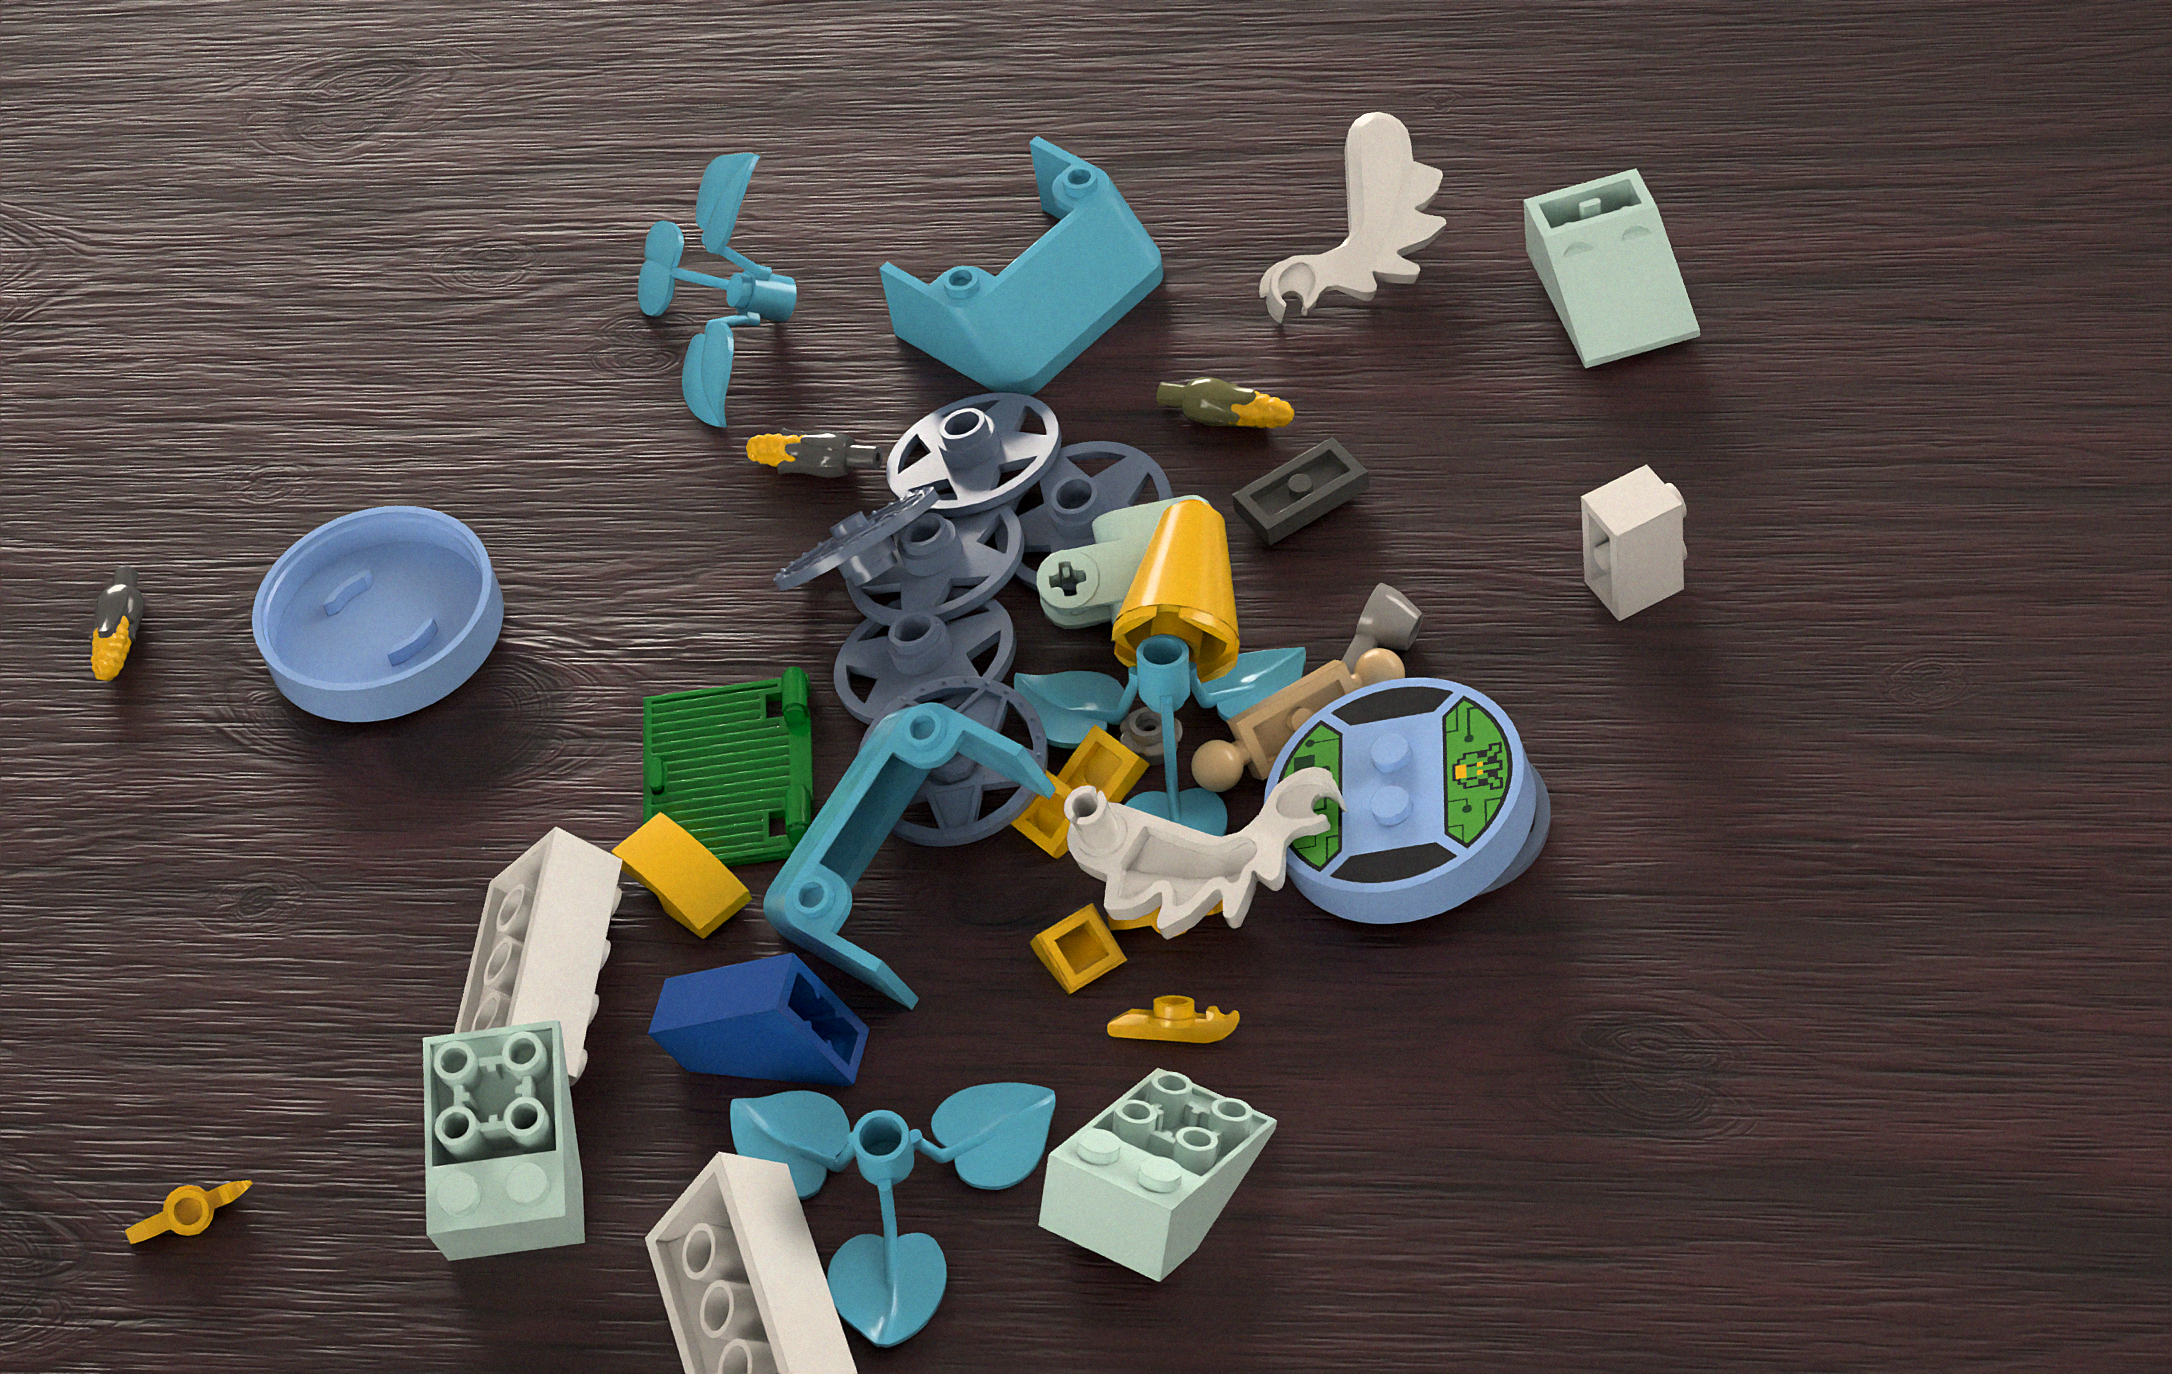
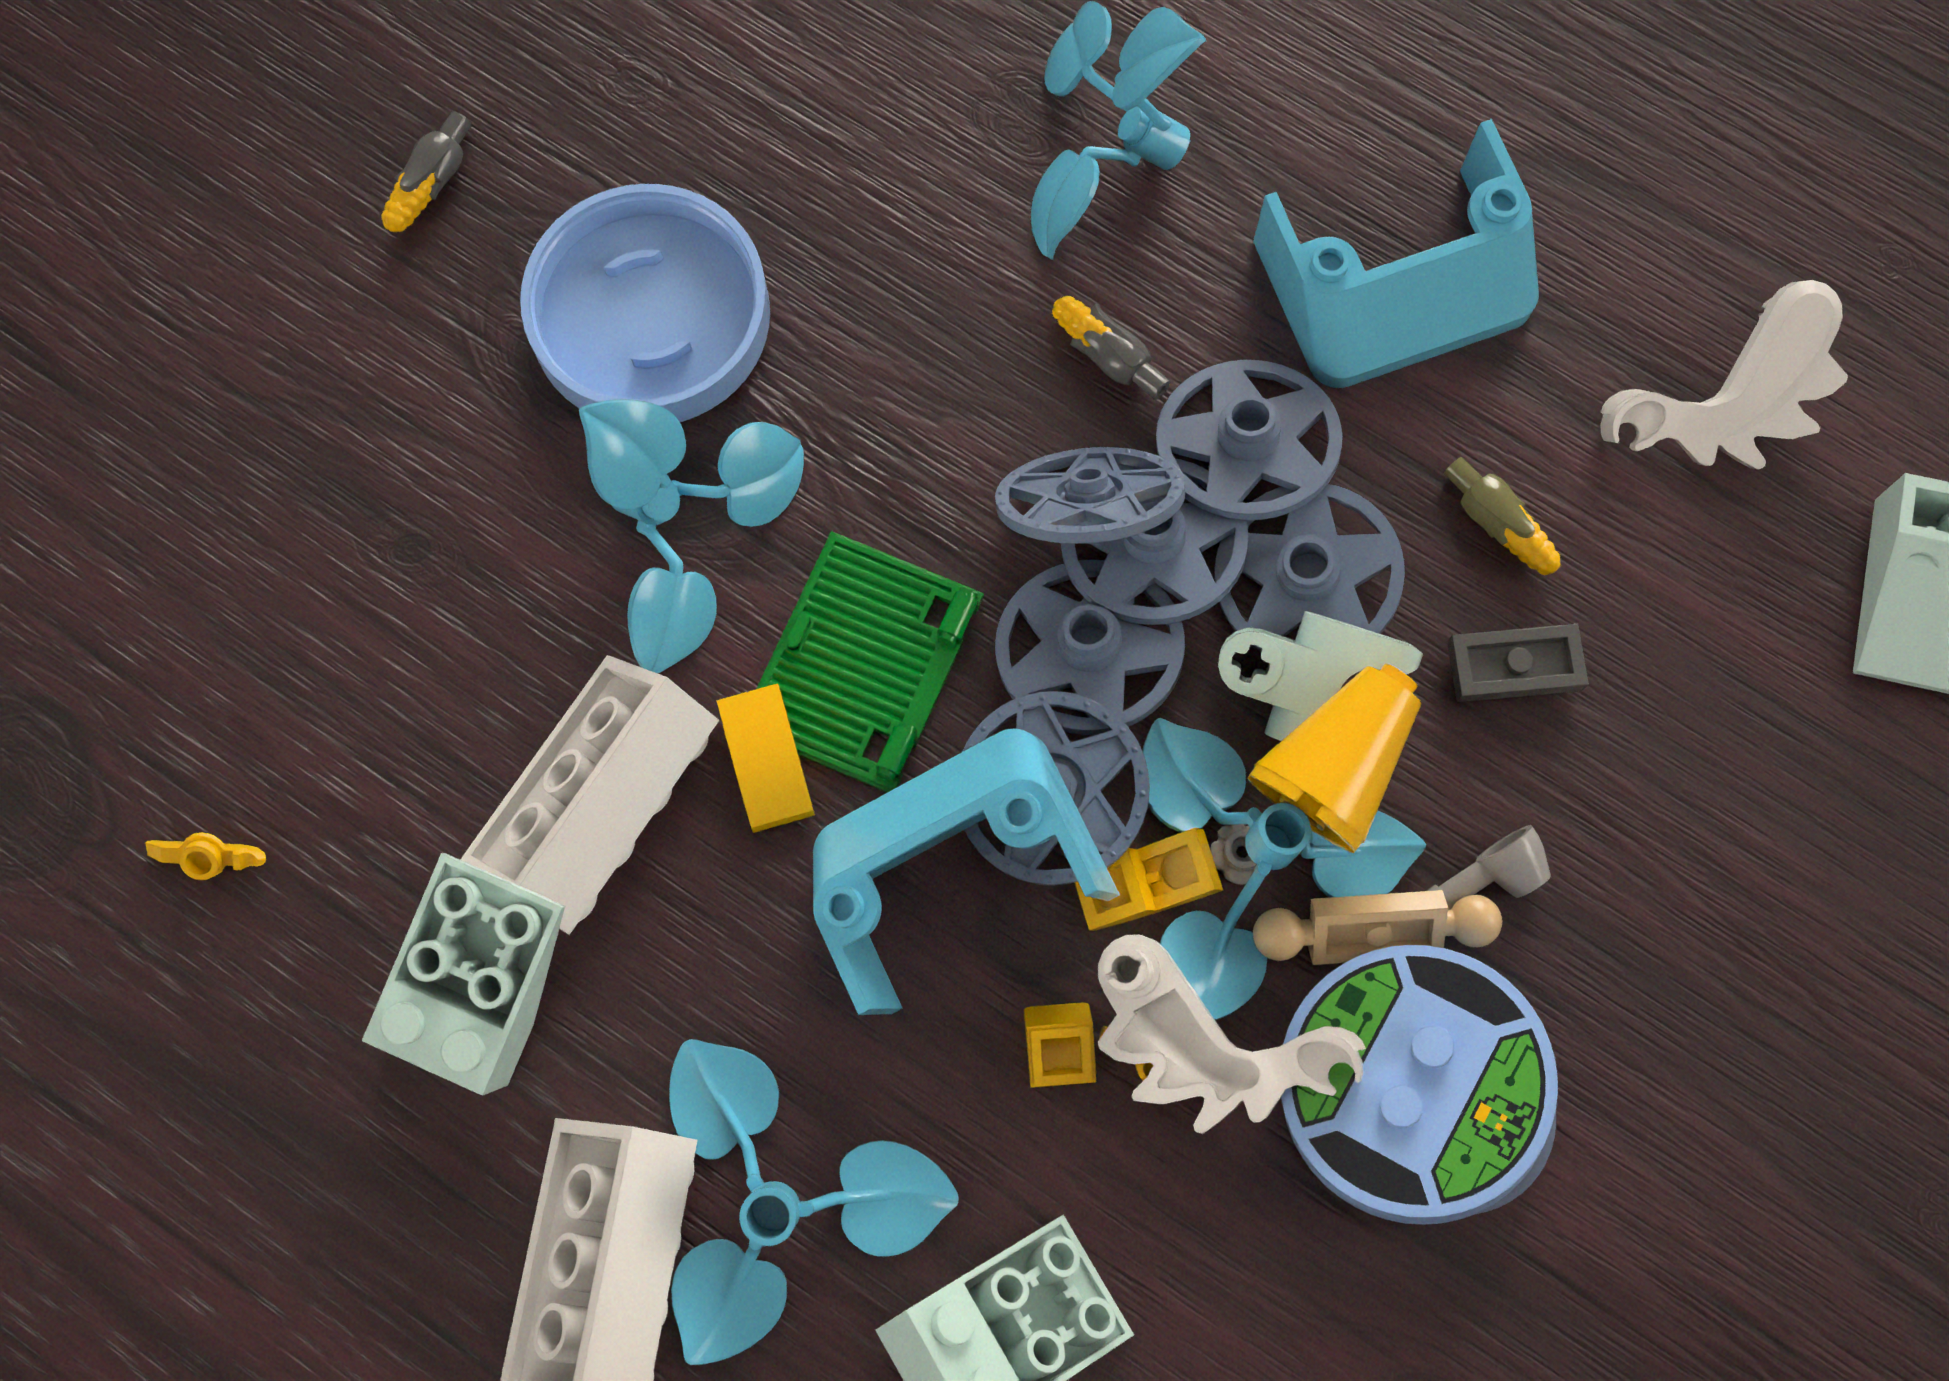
camera: 20 degrees right, 25 degrees up
blue slope [648,953,870,1087] -> none
yellow piece [1107,995,1240,1043] -> none
white brick [1581,464,1687,621] -> none
none -> medium azure plant [579,399,804,674]

